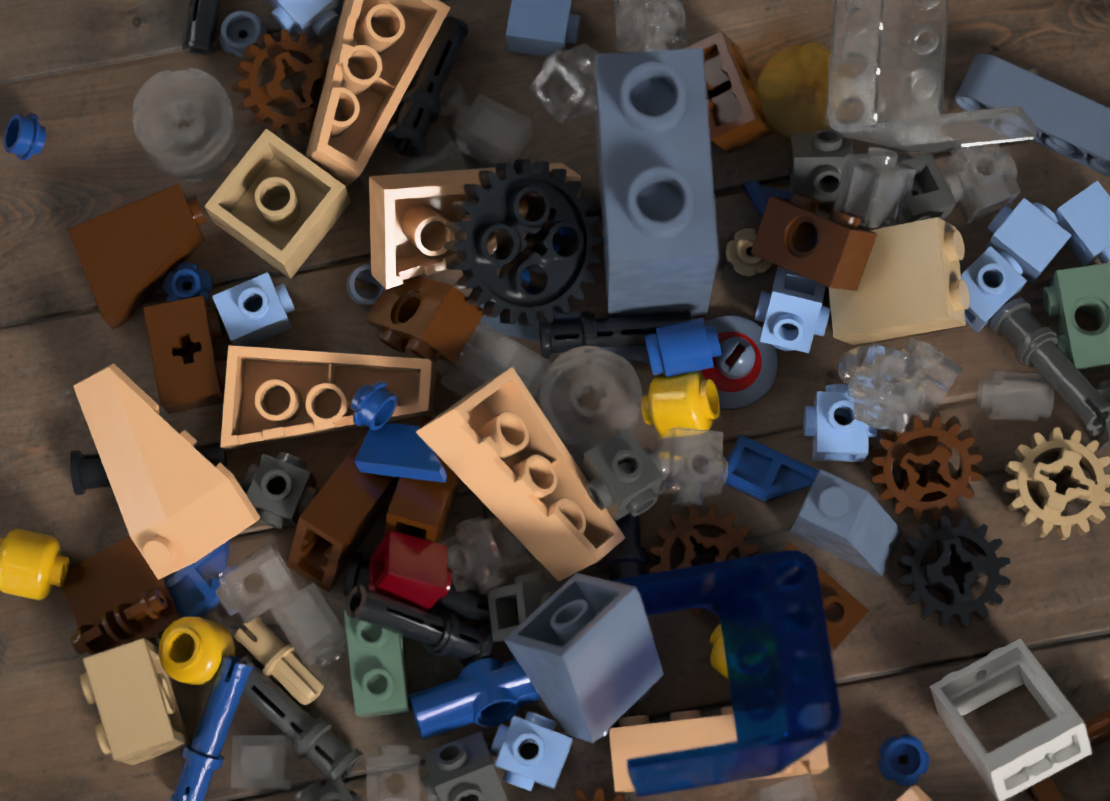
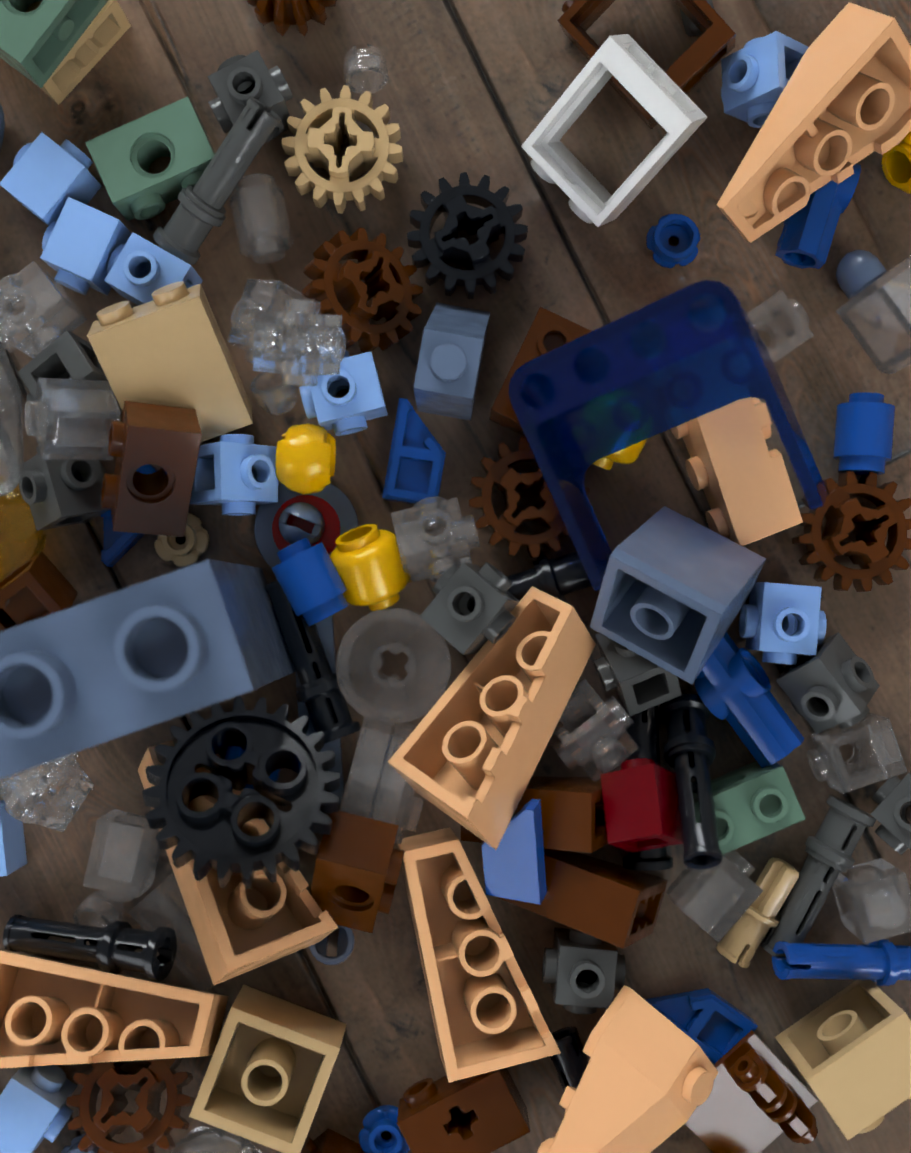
camera: 110 degrees left, 10 degrees up
yellow head [158,616,235,686] -> none
light blue brick [212,272,296,347] -> none
clear brick [215,540,299,624] -> none
blue plate [351,381,398,431] -> none
none -> yellow piece [275,423,336,495]

